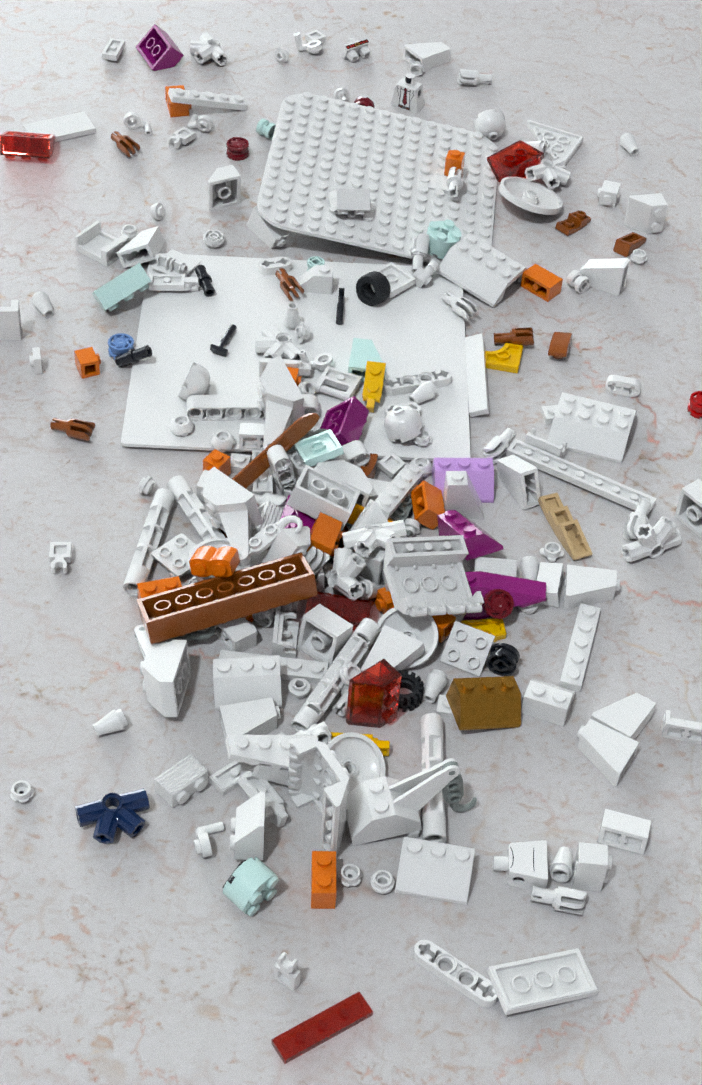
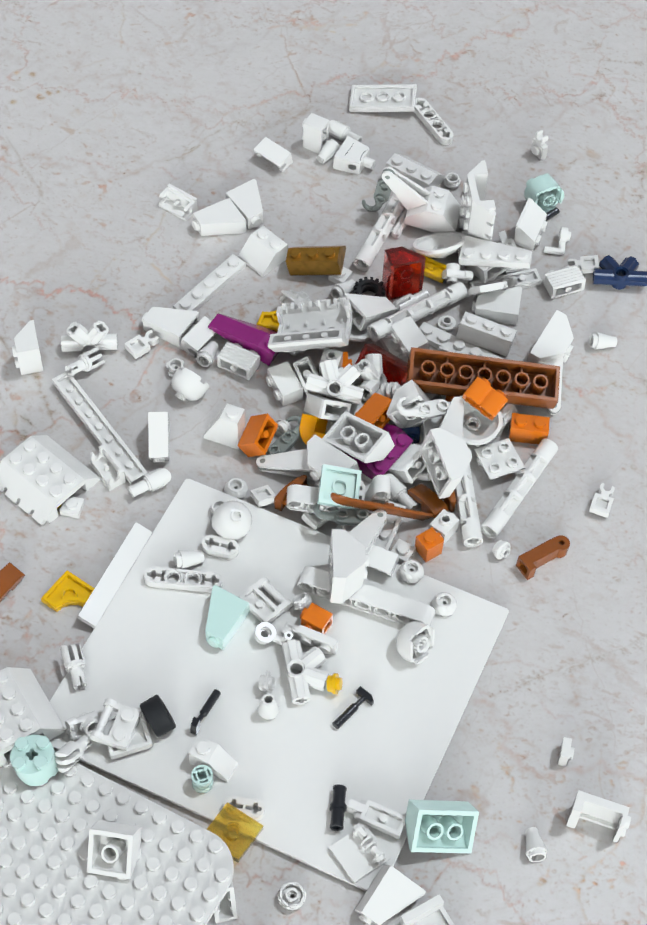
camera: 155 degrees left, 10 degrees up
dark orange arm [50,417,95,441] -> none
orange brick [74,347,101,379] -> none
medium blue wheel [108,333,134,360] -> none
black pin [115,345,152,367] -> none
clear red tile [271,992,373,1064] -> none
dark orange arm [275,268,304,301] -> none
orange brick [311,851,336,909] -> none
magenta slope [320,396,369,446] -> none
white plate [340,664,362,686] -> none
yellow hinge [362,361,386,413] -> none
white plate [374,463,424,519] -> none
lavender slope [432,458,494,503] -> none
magenta slope [437,510,504,561] -> none
dark red wheel [482,589,514,619] -> none
black wheel [486,643,520,676] -> none
dark orange arm [494,327,534,346] -> none
tan slope [538,493,593,561] -> none
none -> white plate [90,698,142,751]
none -> white plate [125,330,159,359]
none -> white cylinder [171,366,210,401]
none -> clear yellow plate [206,803,264,863]
none -> yellow plate [327,673,343,694]
none -> white tile [467,281,508,296]
none -> dark orange leg [516,535,570,580]
none -> white plate [568,255,599,274]

